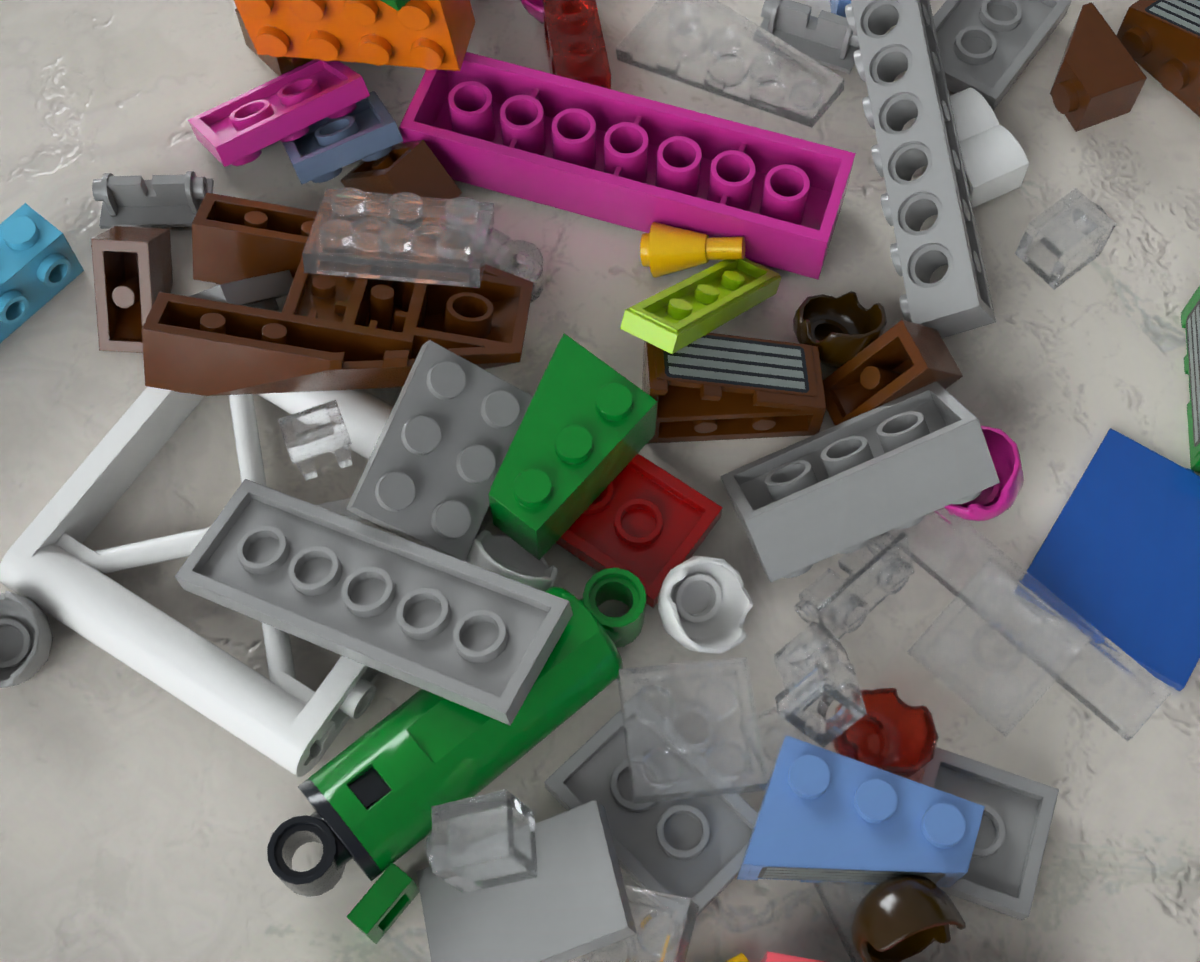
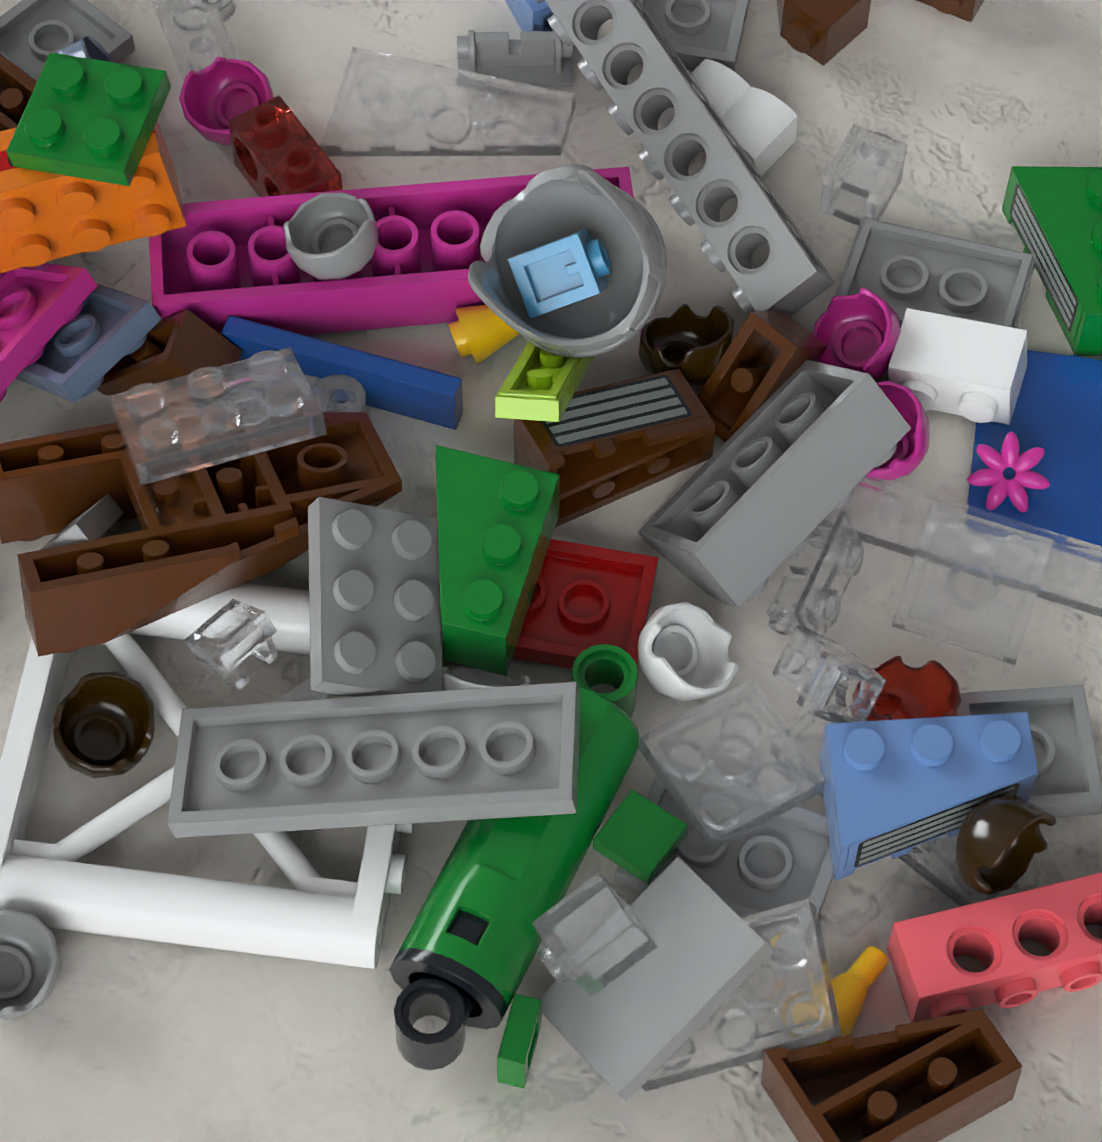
camera: 25 degrees left, 5 degrees down
none -> dark brown hair [53,671,155,778]
none -> blue tile [221,316,463,430]
none -> light grey hair [283,193,378,279]
none -> light grey piece [468,164,667,358]
none -> dark azure bracket [508,228,612,319]
none -> green tile [593,789,688,885]
none -> dark pink hair [813,288,901,380]
none -> light grey tile [835,217,1037,328]
none -> white brick [888,308,1028,425]
none -> dark pink plant [967,432,1050,513]

